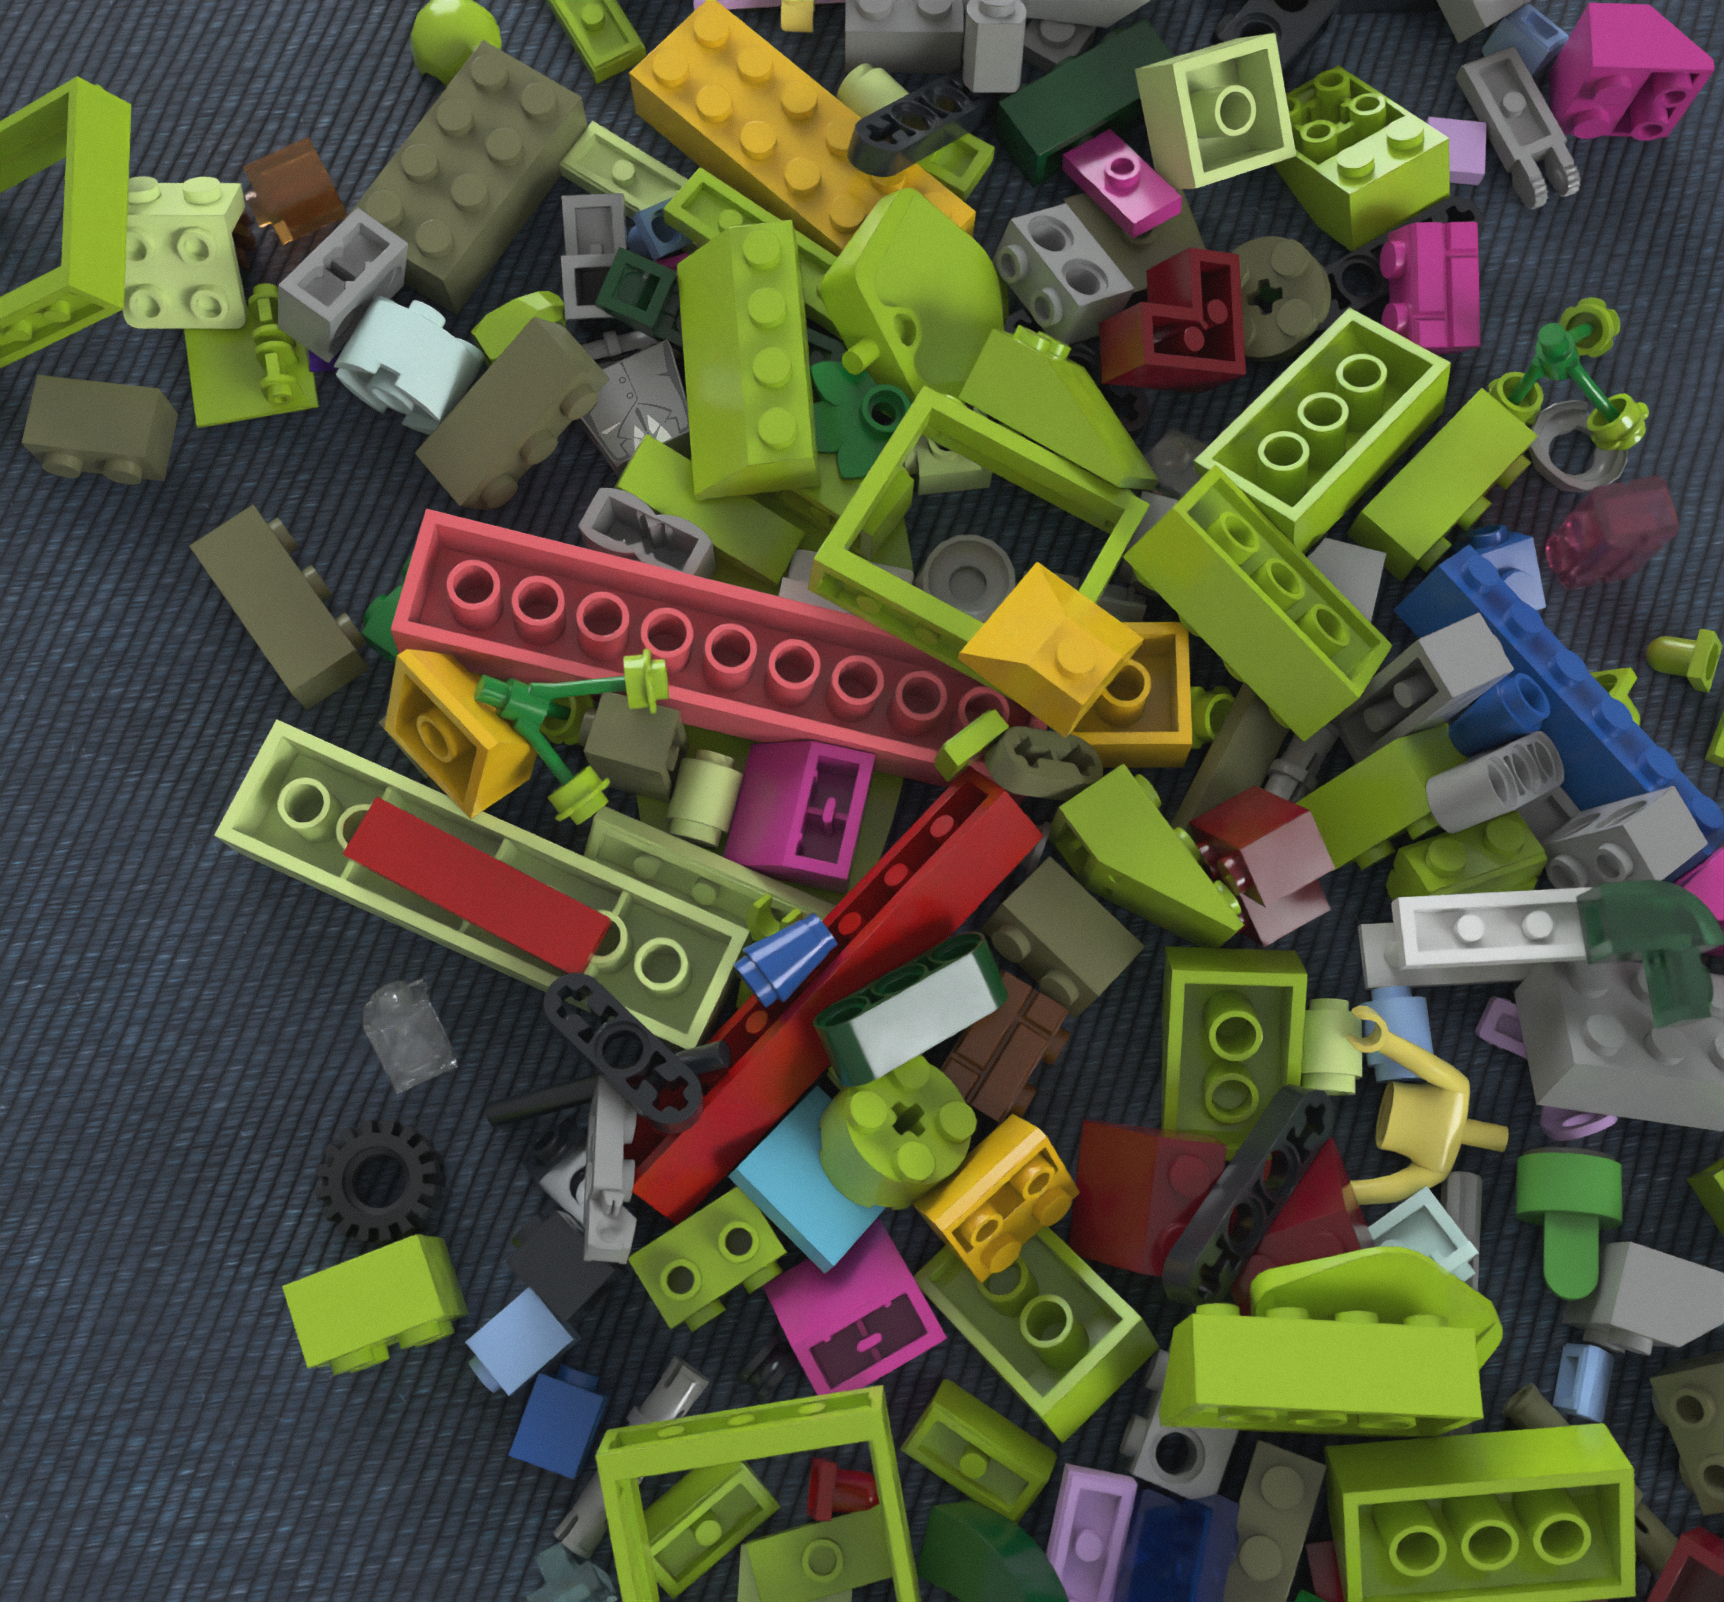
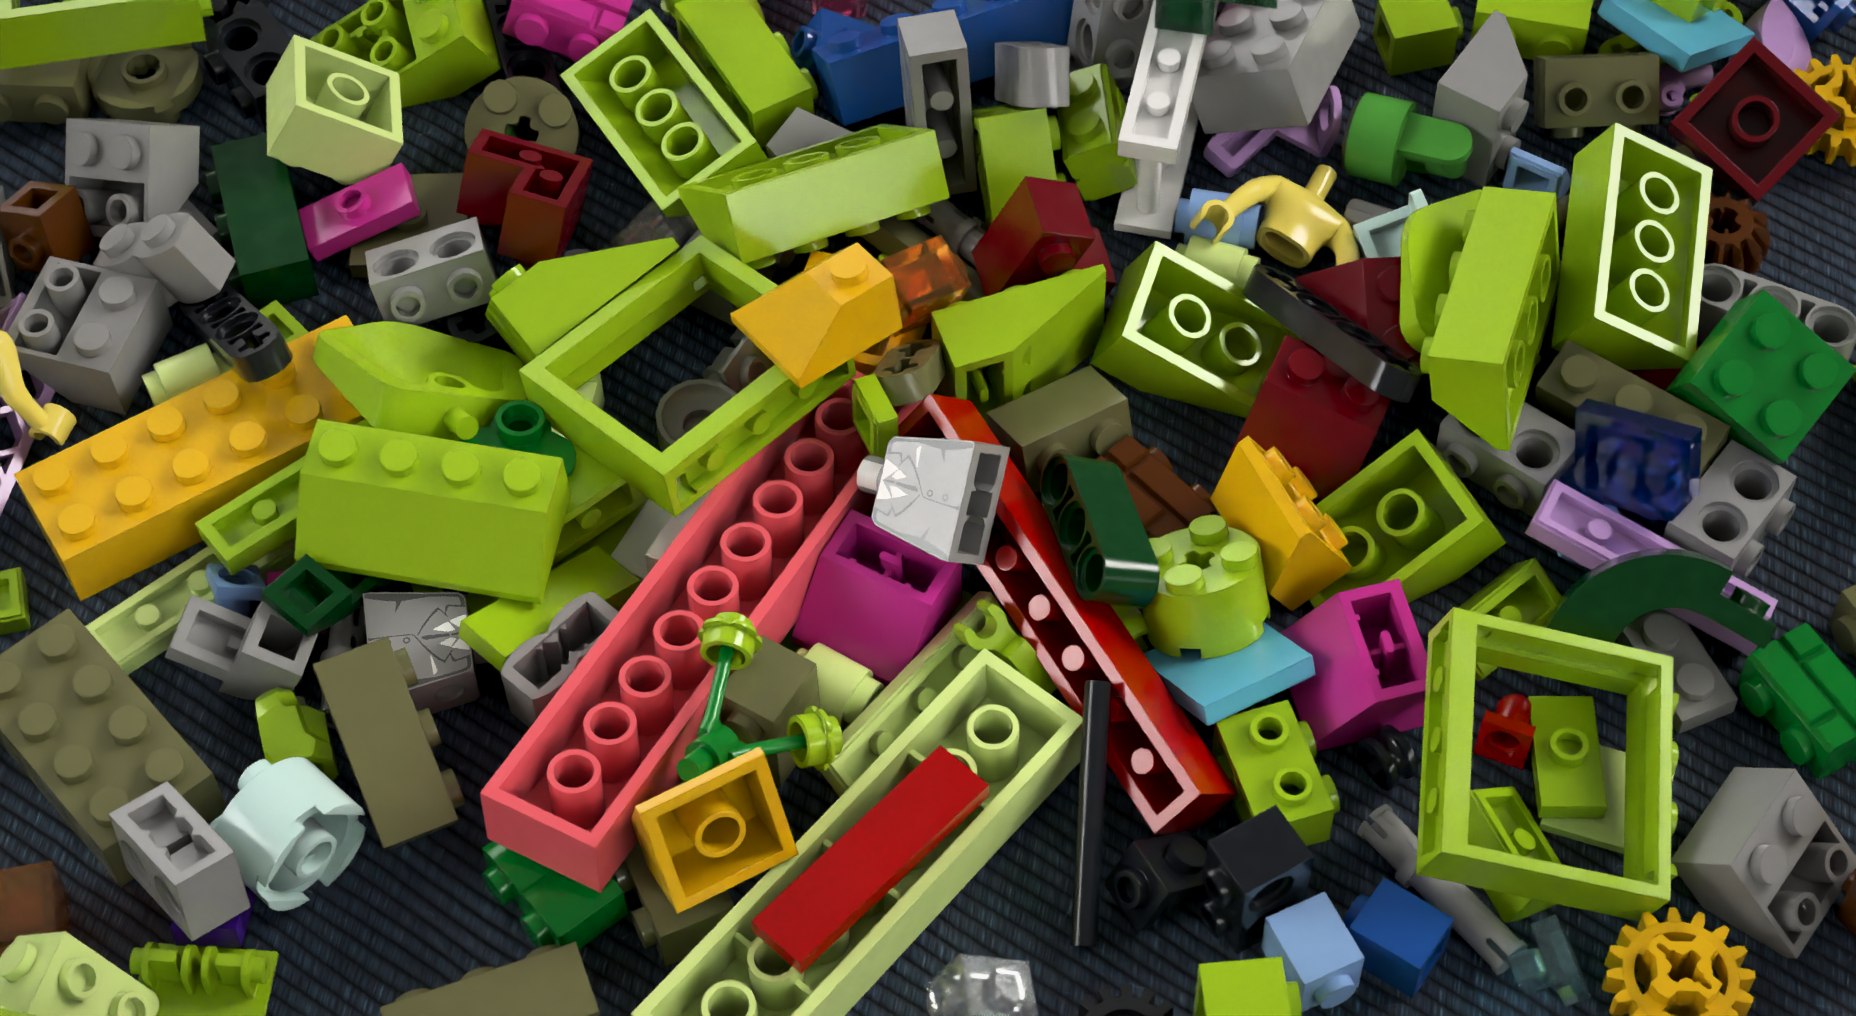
camera: 70 degrees left, 20 degrees down
black beam [544,973,704,1134] -> none
light grey hinge [583,1076,637,1264] -> none
blue cone [733,913,838,1008] -> none
blue cone [1448,673,1550,757] -> none
none -> torso [856,436,1010,565]
none -> clear orange brick [880,235,972,337]

